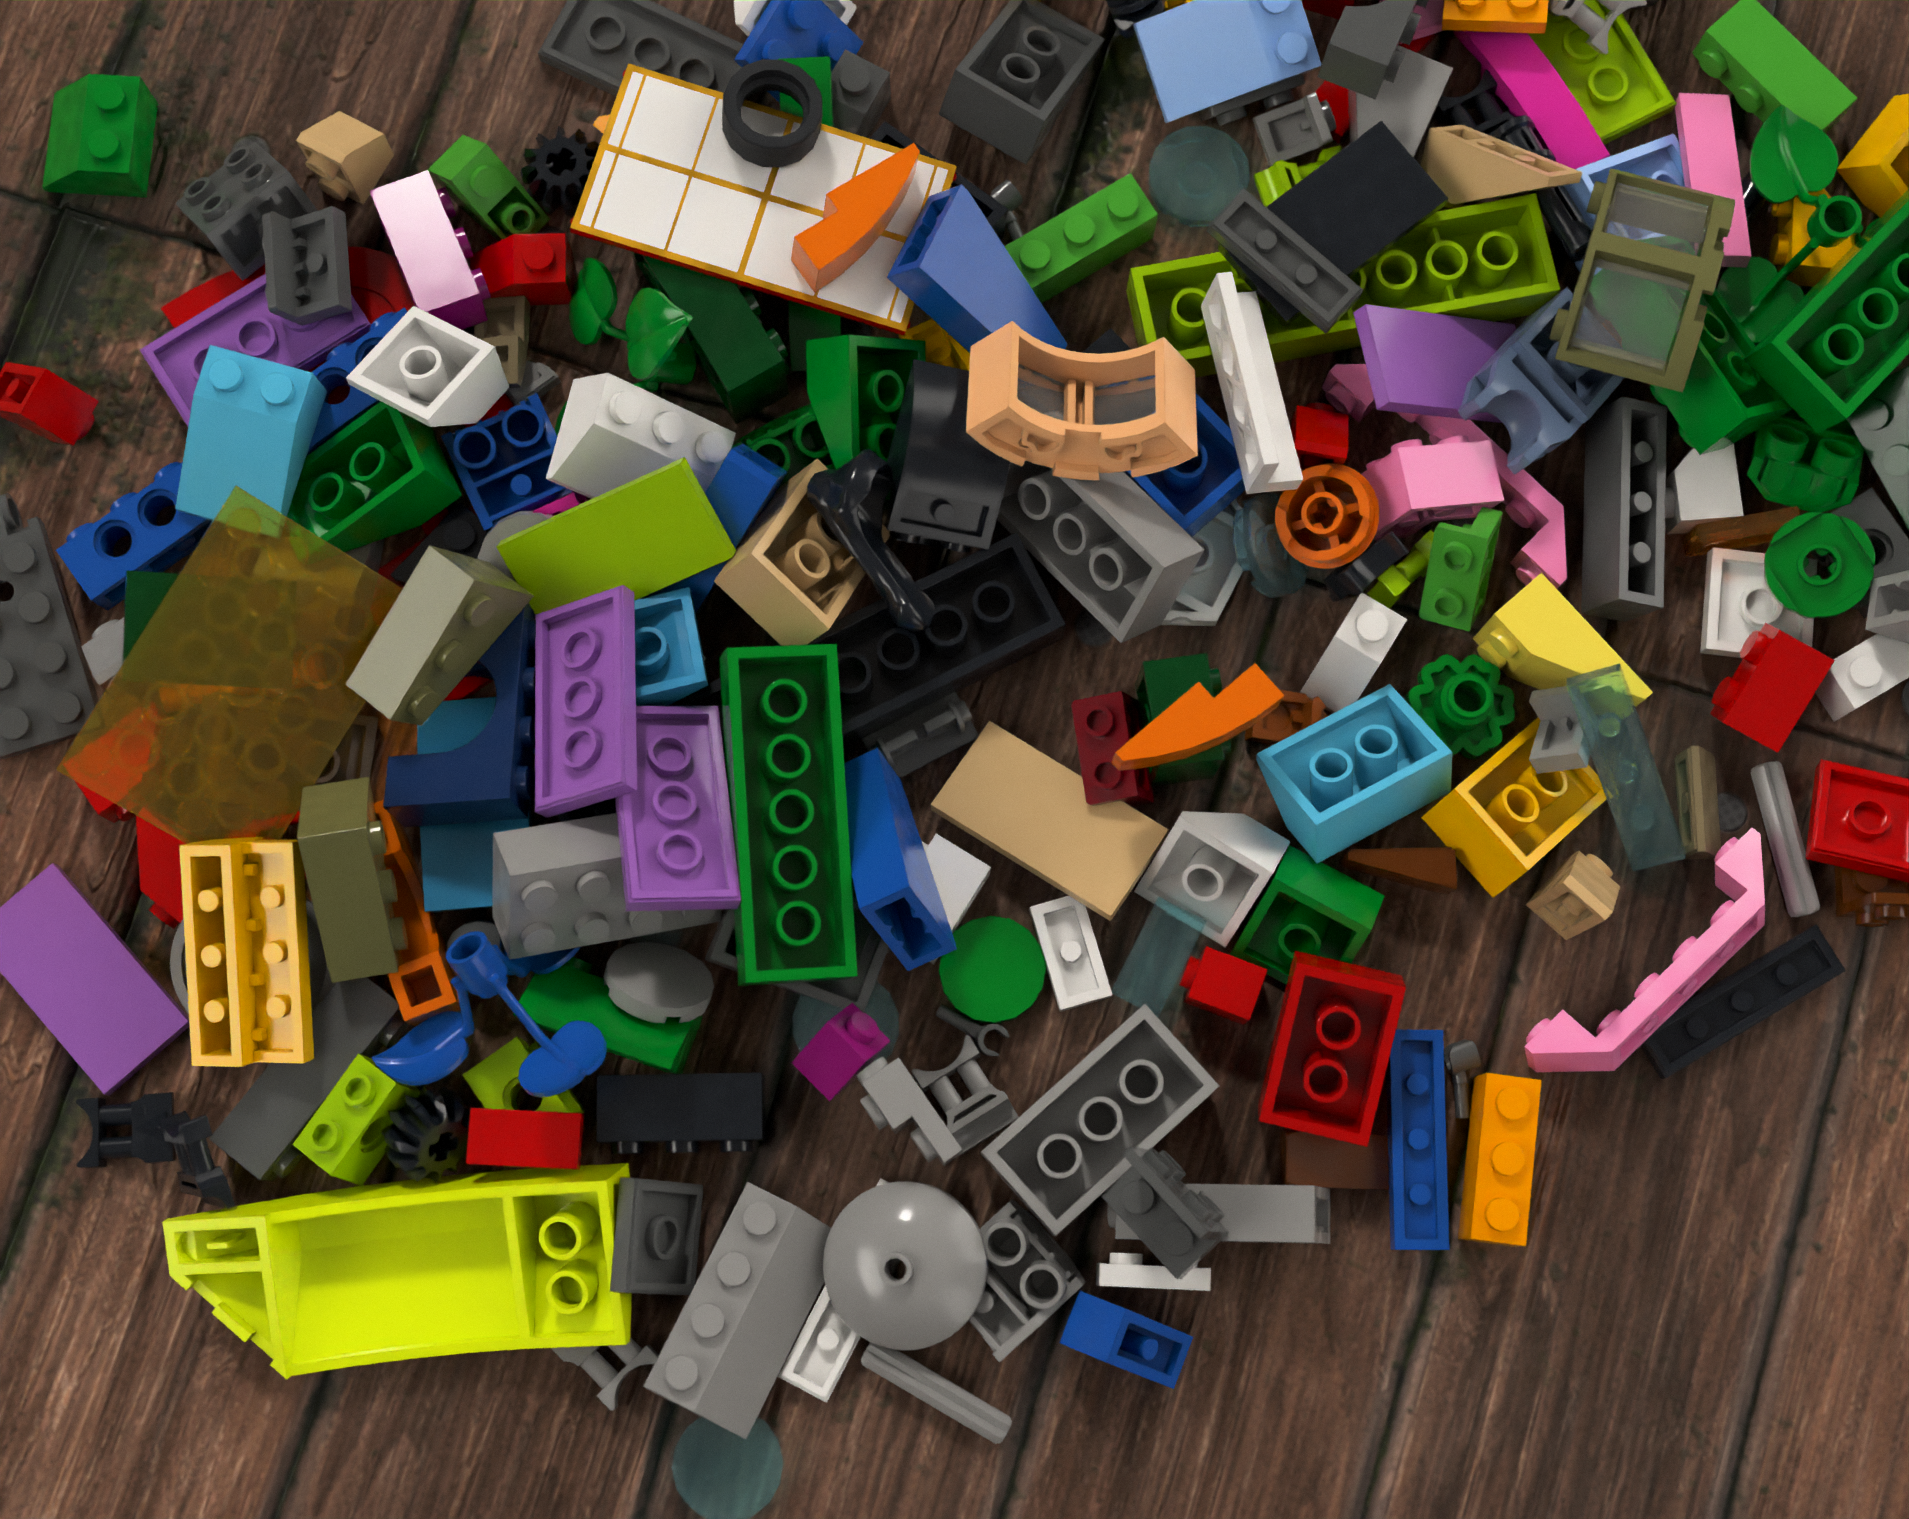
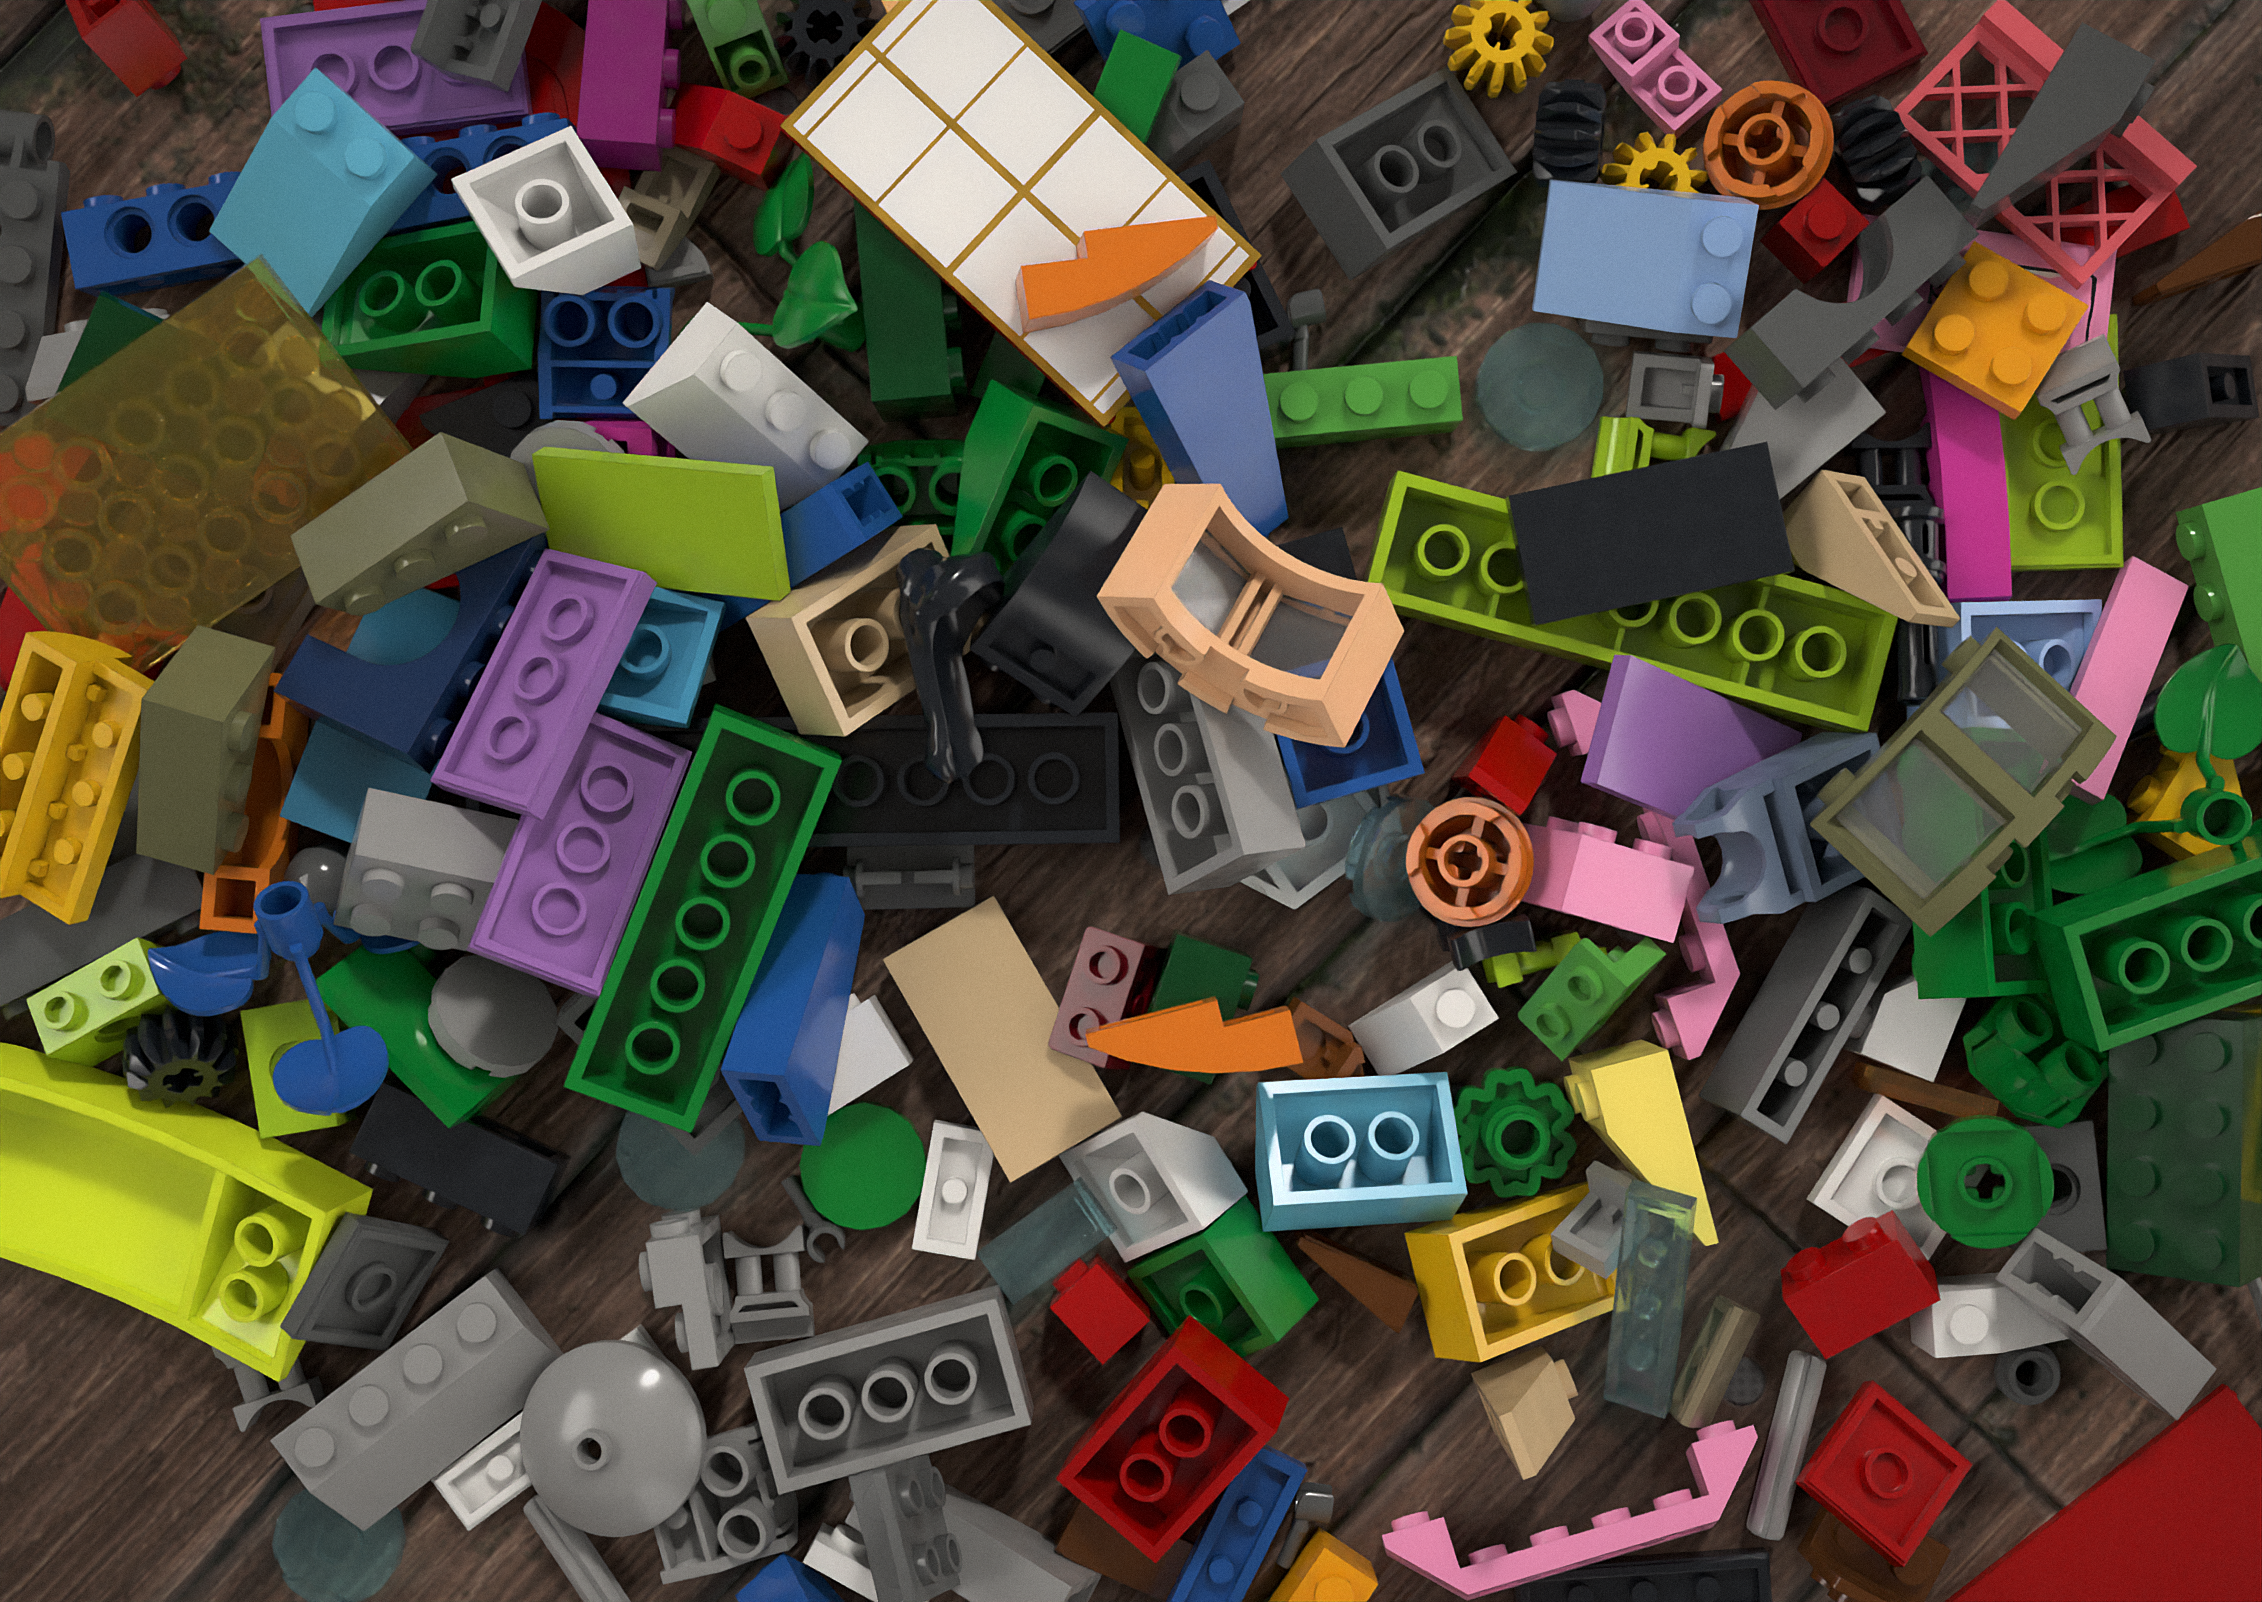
camera: 35 degrees right, 10 degrees up
red tile [466,1108,584,1170] -> none
black tyre [722,59,823,167] -> none
magenta brick [791,1002,890,1101] -> none
white fence [1201,272,1303,494] -> none
dark grey tile [1207,188,1363,334] -> none

